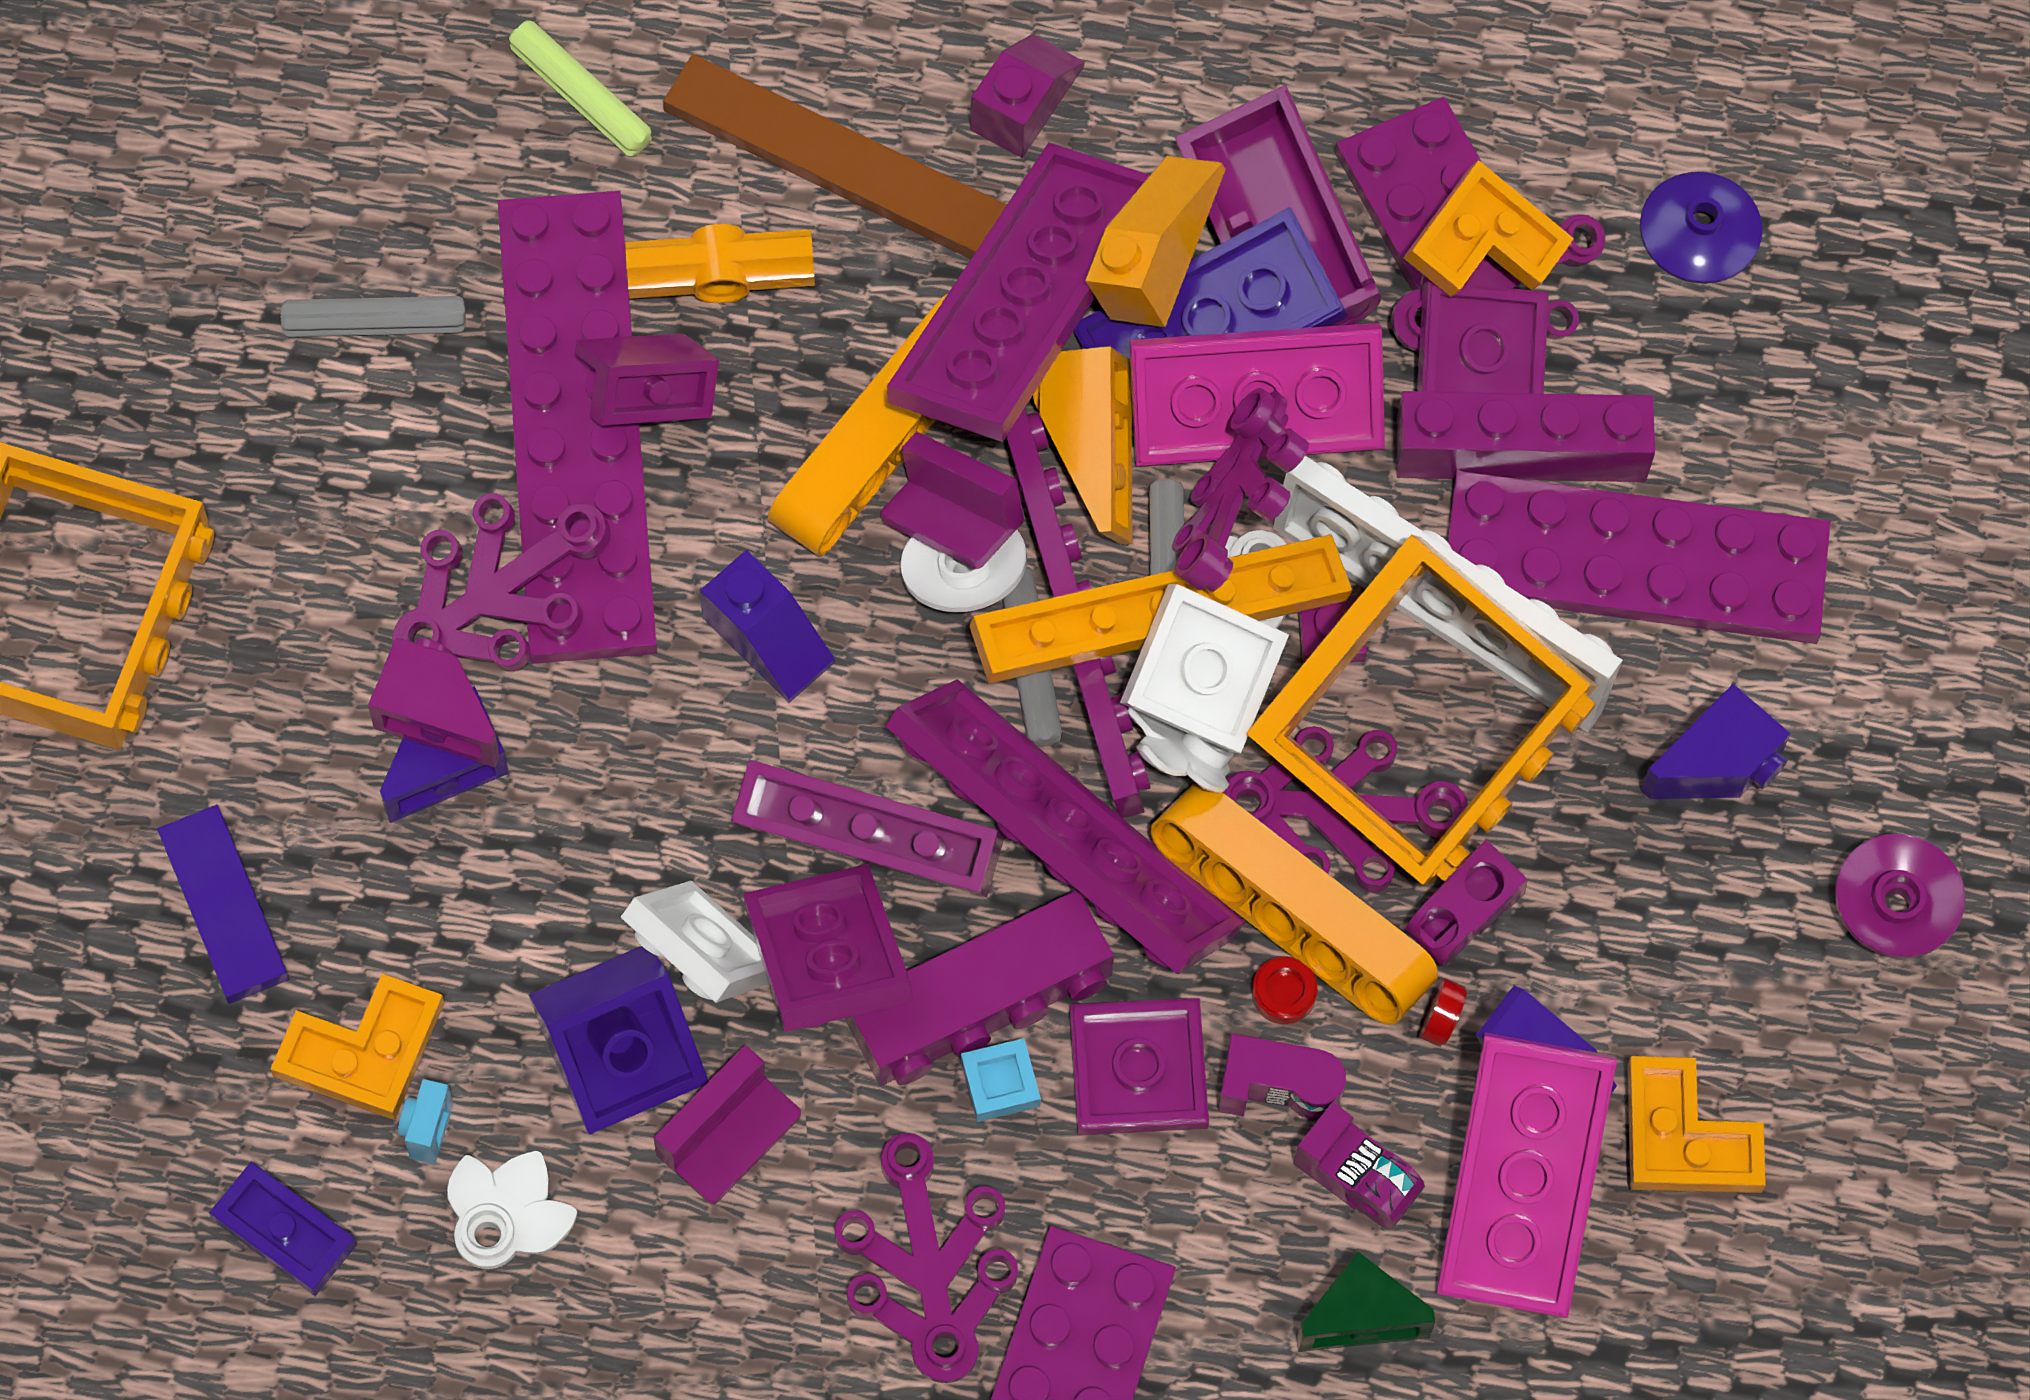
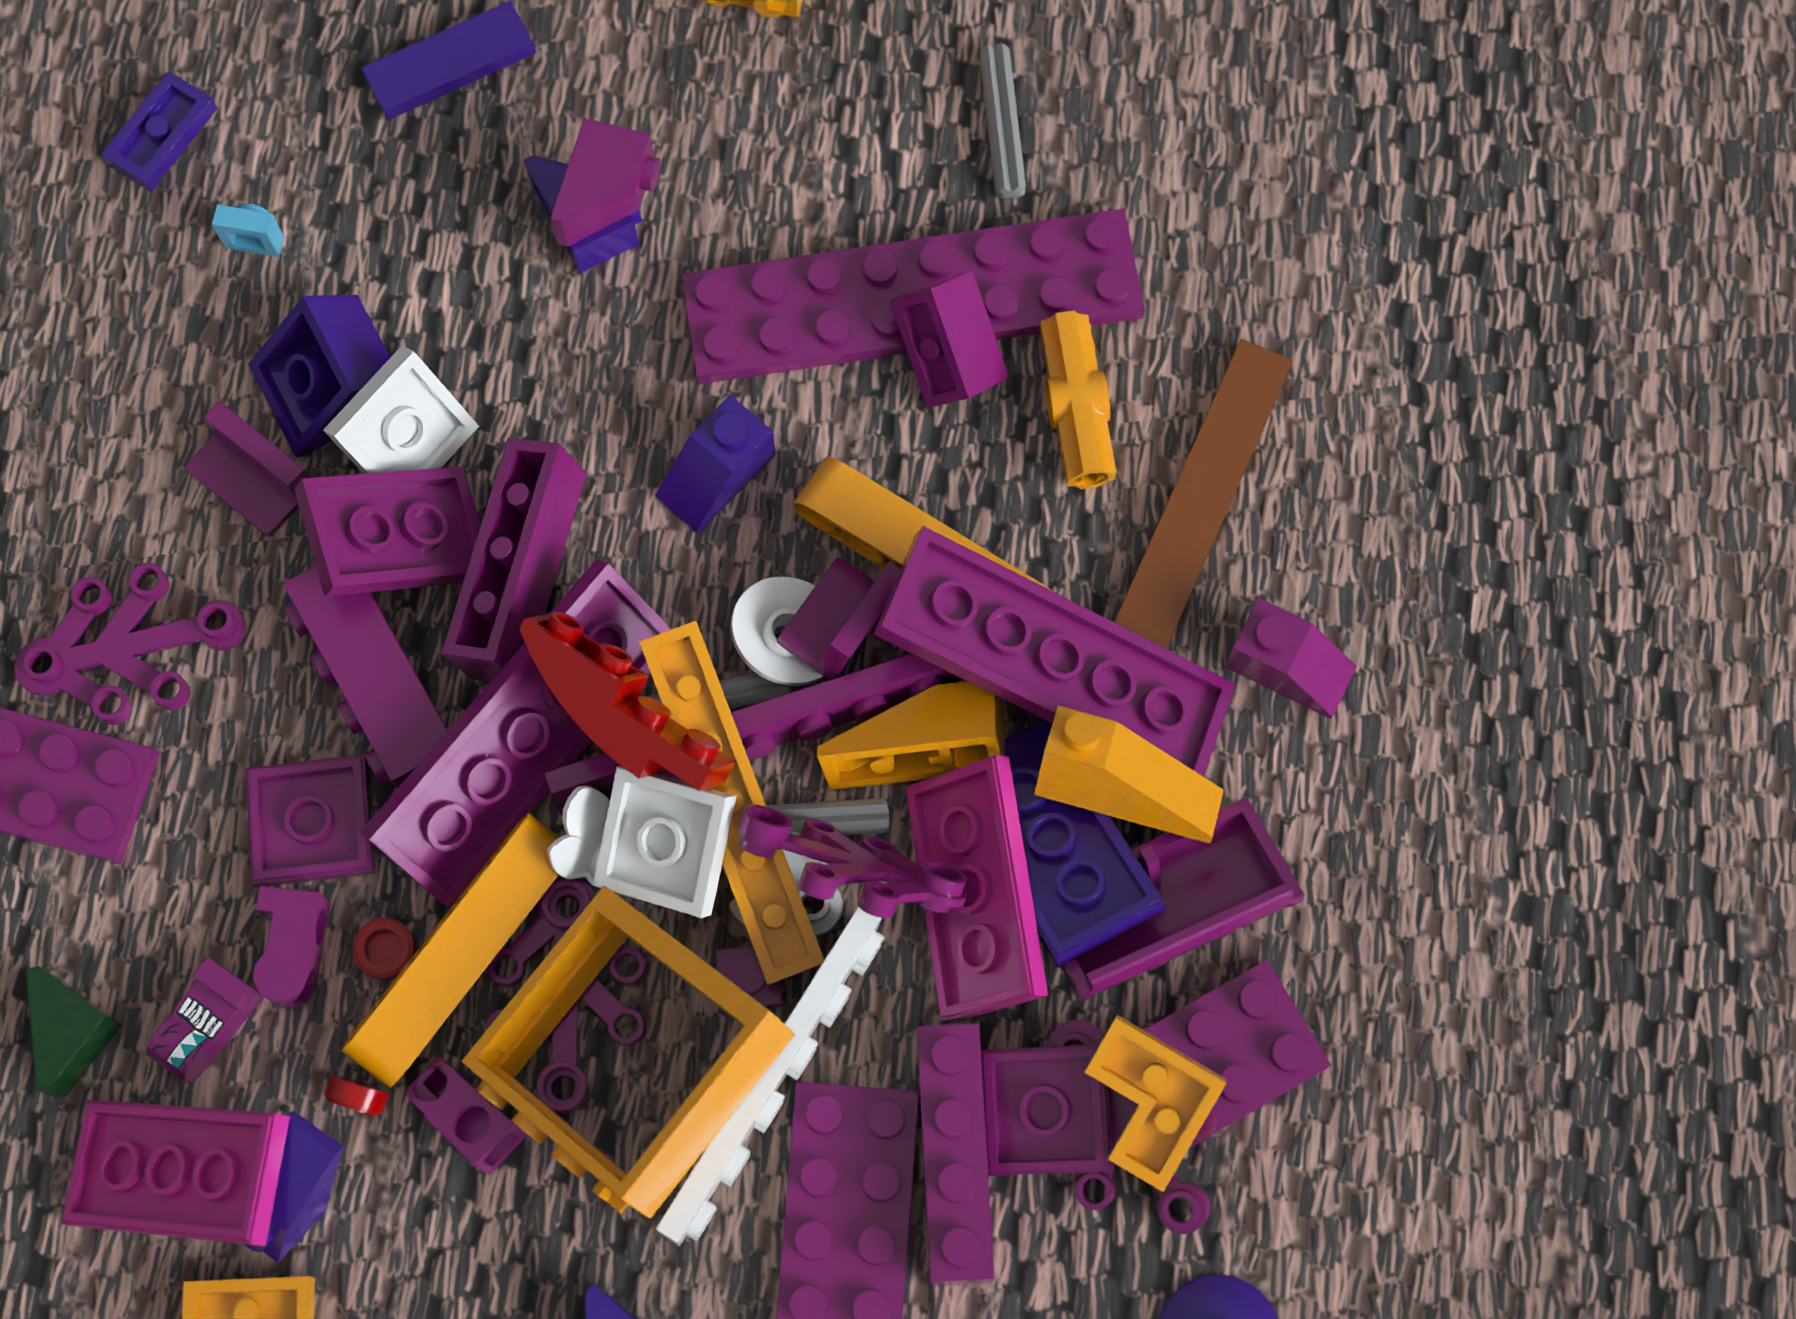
camera: 90 degrees right, 5 degrees up
light orange plate [270,974,444,1120] -> none
magenta plant [392,493,610,671] -> none
white plate [447,1151,577,1269] -> none
yellowish green axle [509,20,652,157] -> none
medium azure plate [961,1038,1041,1122] -> none
none -> red slope [519,611,736,791]

